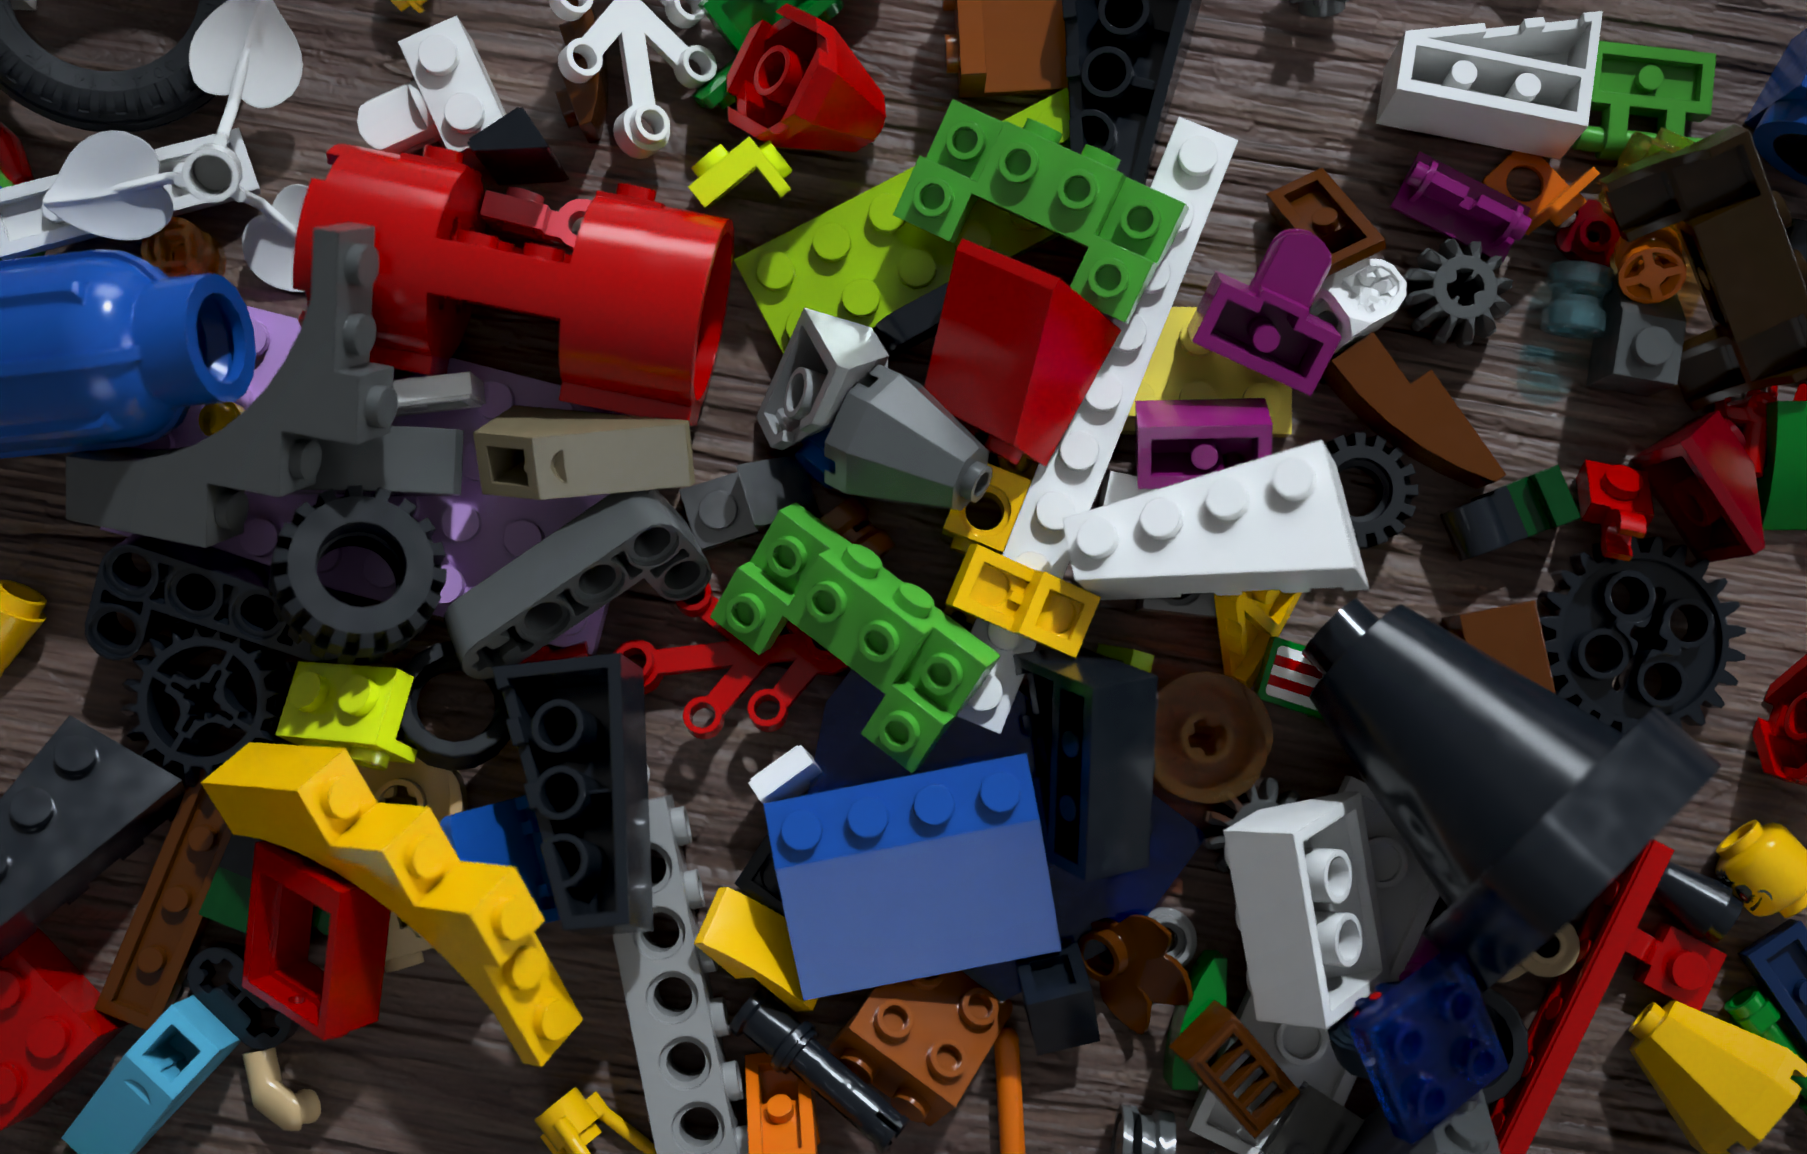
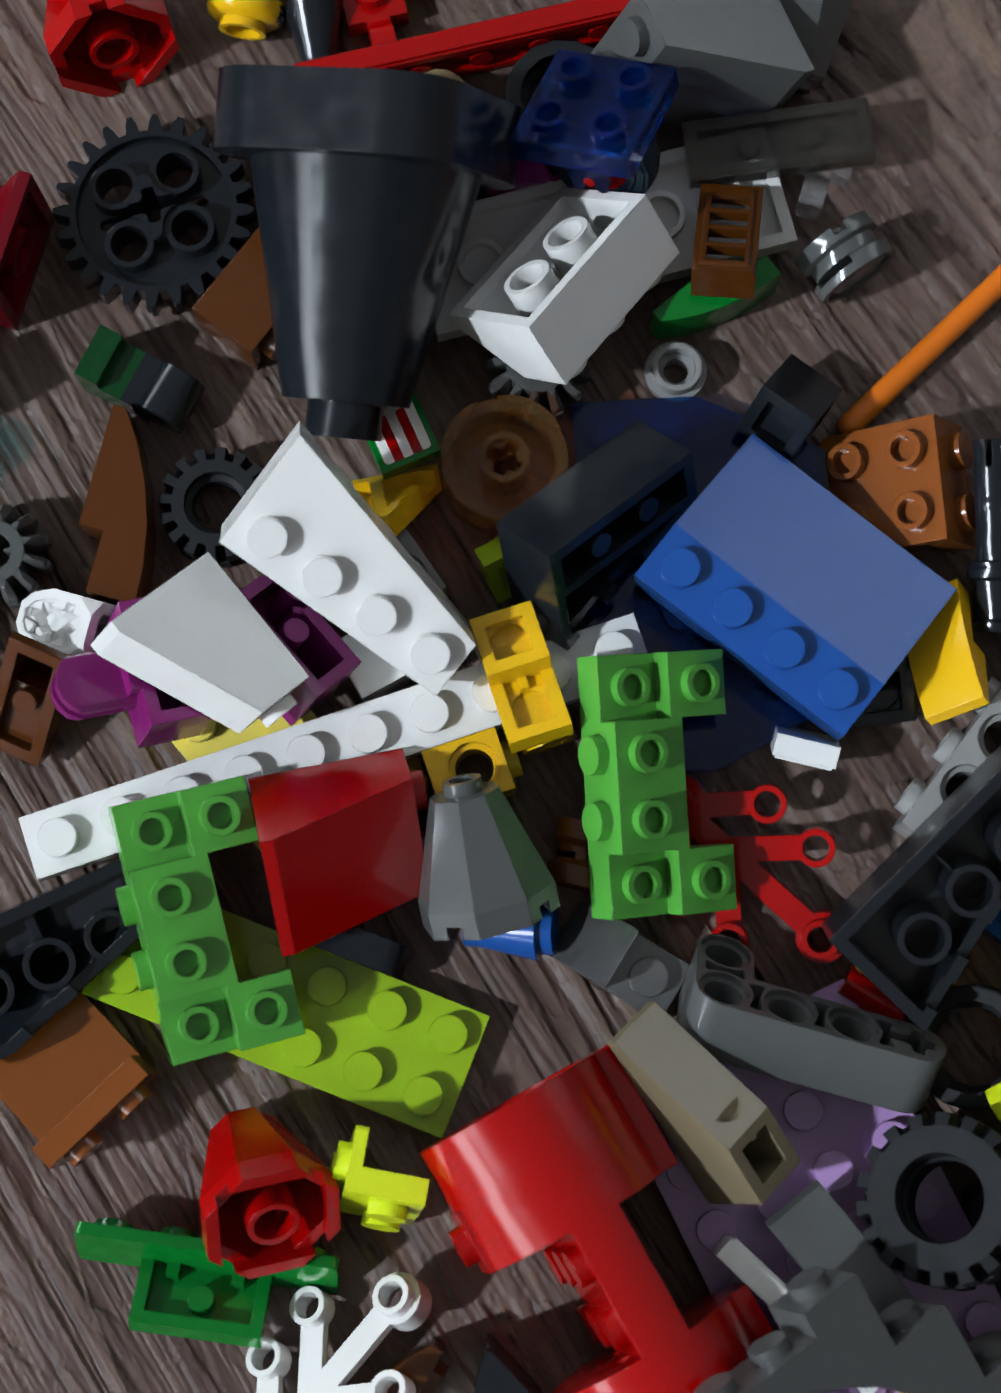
camera: 125 degrees left, 5 degrees down
coral plate [480,187,592,251] -> none
light grey slope [756,308,889,450] -> none
reddish brown plate [1078,915,1193,1035] -> none
red plate [1576,459,1655,562] -> none
none -> white slope [90,552,309,734]

